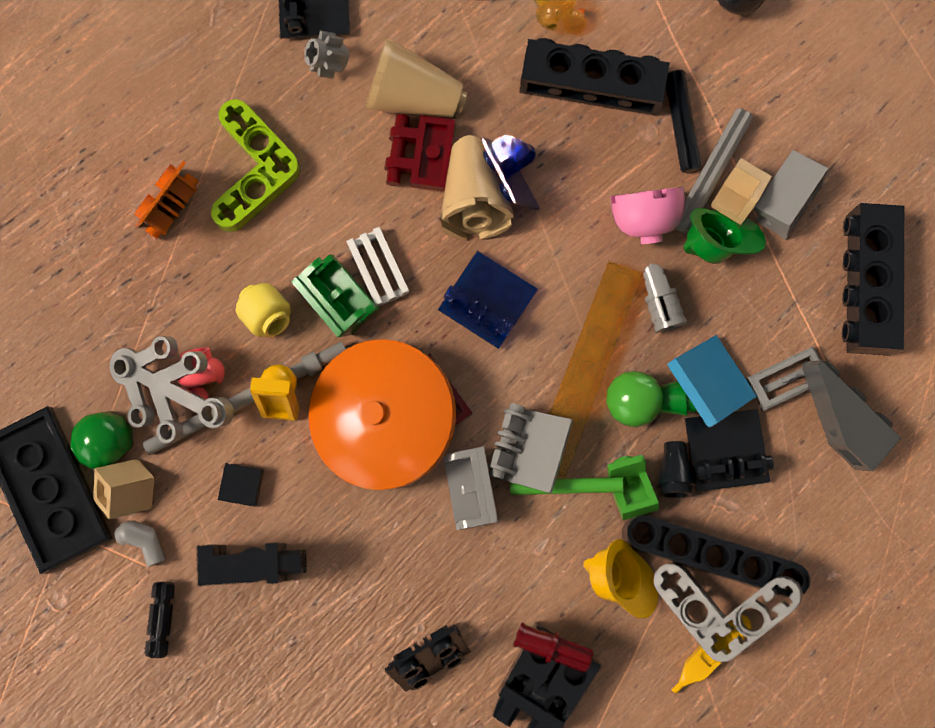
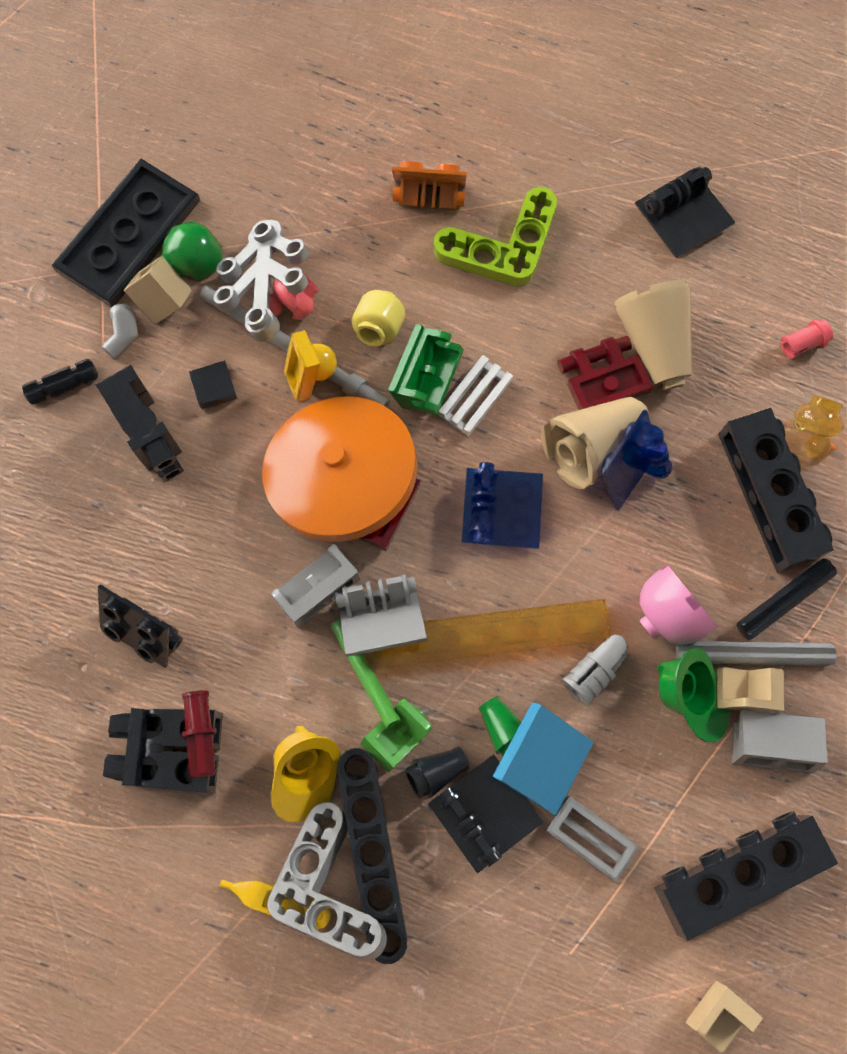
camera: 60 degrees right, 5 degrees down
light grey gear [304,31,349,78] -> none
bright green hair [606,371,663,428] -> none
dark grey slope [802,360,901,472] -> none

